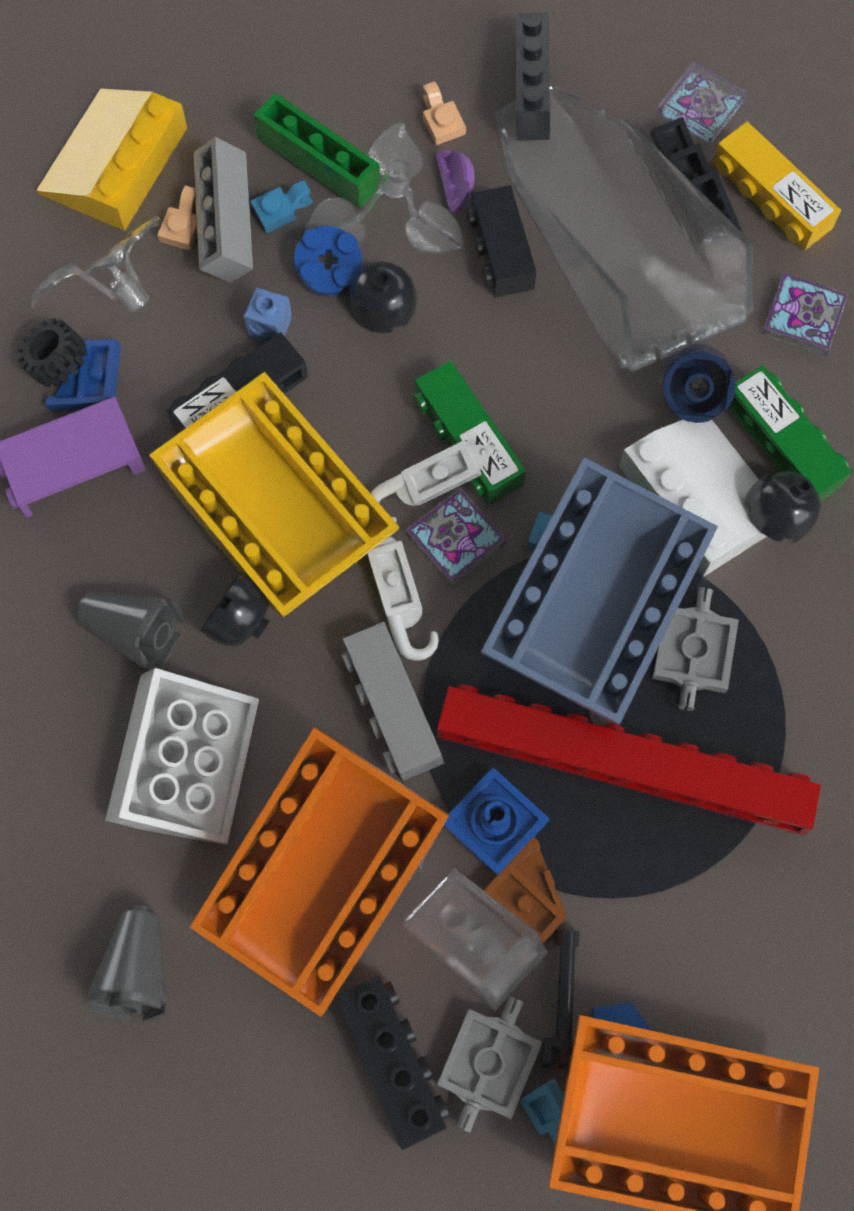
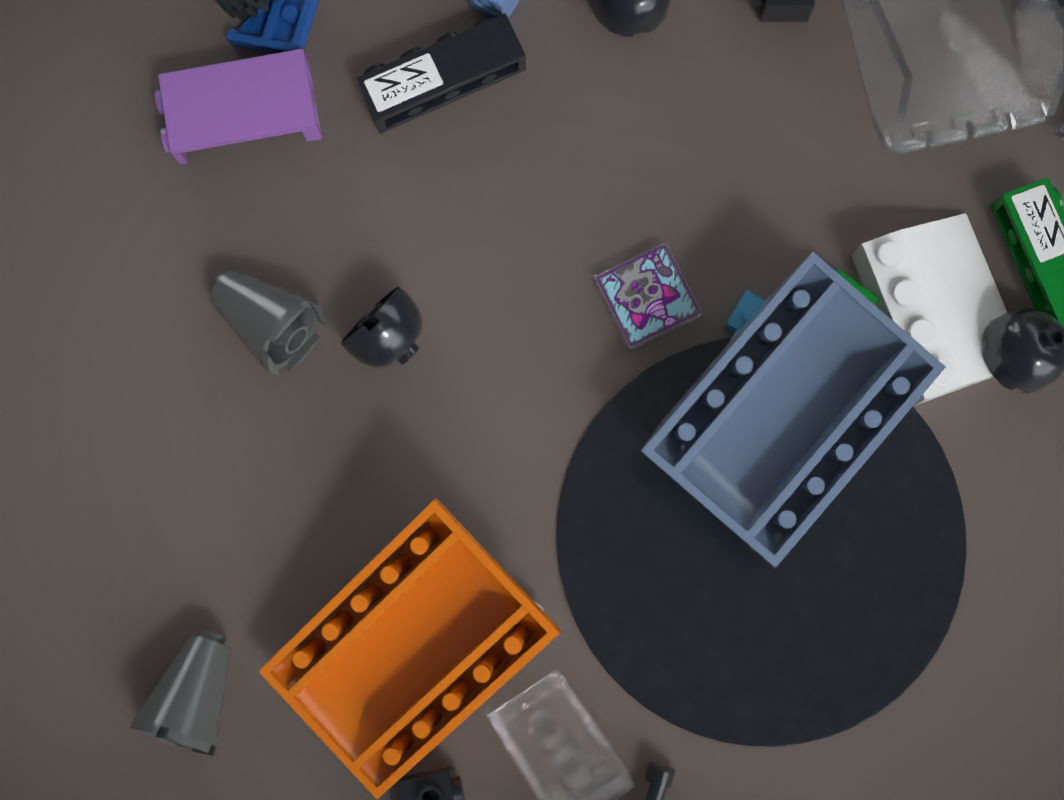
camera: 15 degrees right, 10 degrees up
white slope [105,668,259,845] -> none
yellow slope [149,372,399,617] -> none
light grey brick [341,622,444,781] -> none
white plate [367,536,439,661] -> none
white plate [370,440,495,522] -> none
green brick [412,360,526,505] -> none
red brick [437,685,822,835] -> none
blue plate [443,767,550,877] -> none
dark orange wing [483,837,567,947] -> none
light grey plate [652,587,739,711] -> none
dark blue brick [661,344,736,423] -> none

